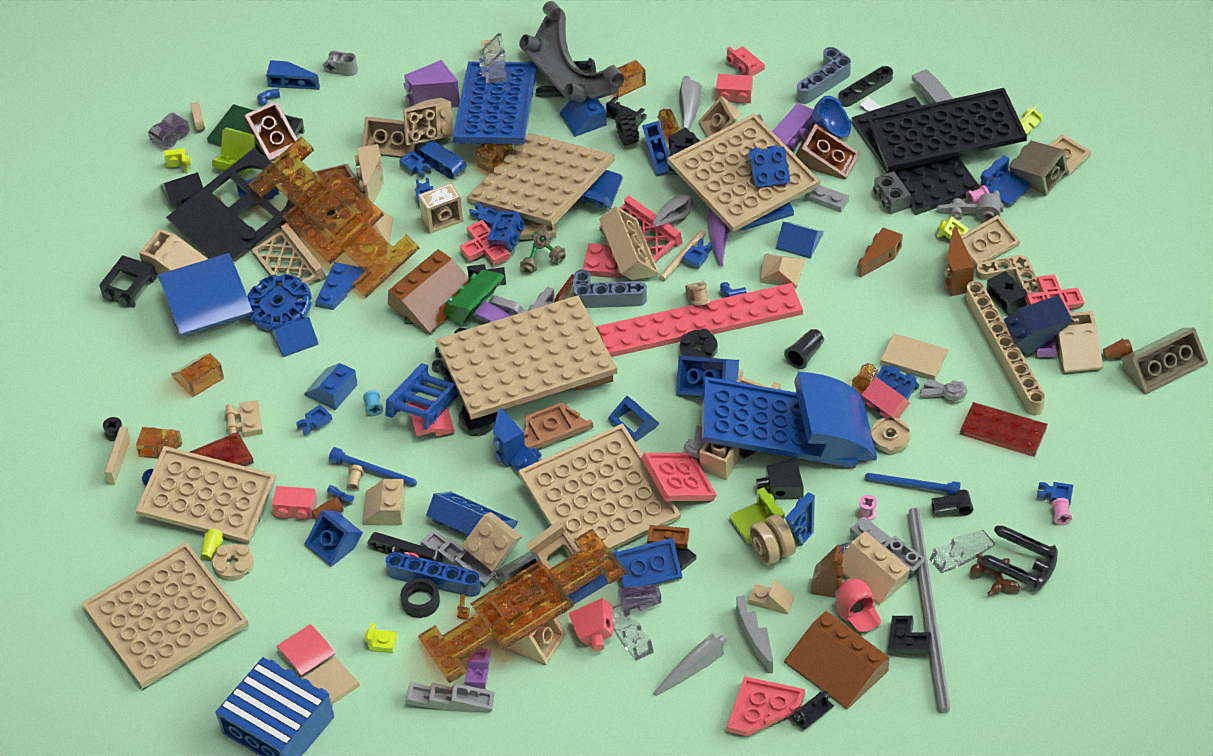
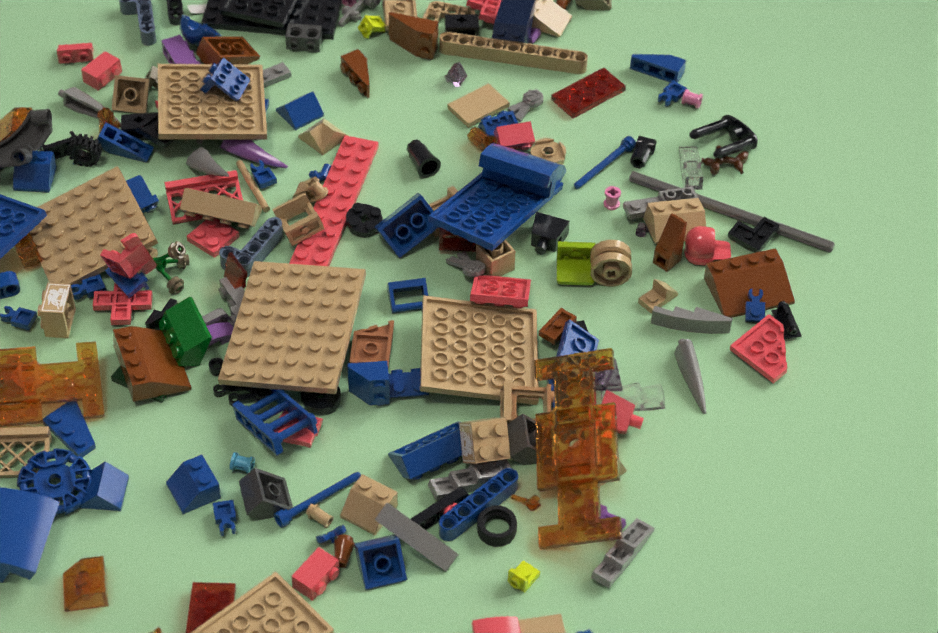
camera: 65 degrees left, 0 degrees up
tan plate [225,400,263,438] -> none
blue wing [785,492,815,545] -> none
none -> coral plate [100,233,157,279]
none -> dark grey slope [239,468,293,520]
none -> tan window [272,193,325,246]
none -> light grey slope [375,503,459,572]
none -> tile [444,62,467,87]
none -> blue slope [630,54,686,83]
none -> blue plate [745,289,765,322]

